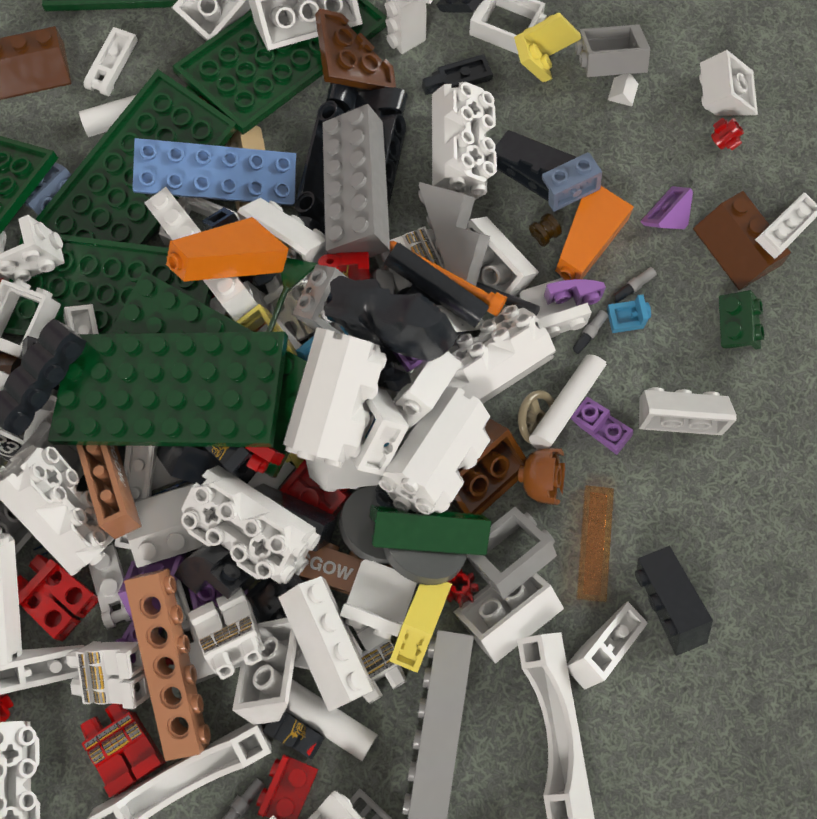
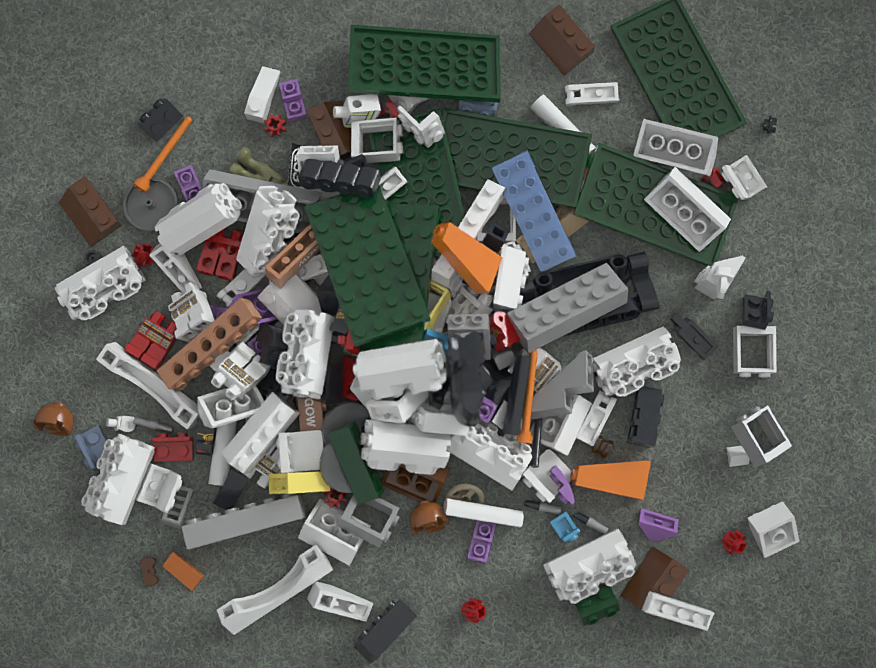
camera: 65 degrees right, 10 degrees up
dark green piece [266,258,317,332] -> none
reddish brown plate [315,8,396,90] -> none
light yellow bracket [514,13,581,82] -> none
sand blue bracket [542,153,602,212] -> none
clear orange tile [576,485,614,603] -> none
white slope [639,387,736,435] -> none
none -> black slope [213,469,249,510]
none -> red gear [462,598,486,623]
none -> white brick [543,529,636,604]
none -> white plate [576,390,617,447]

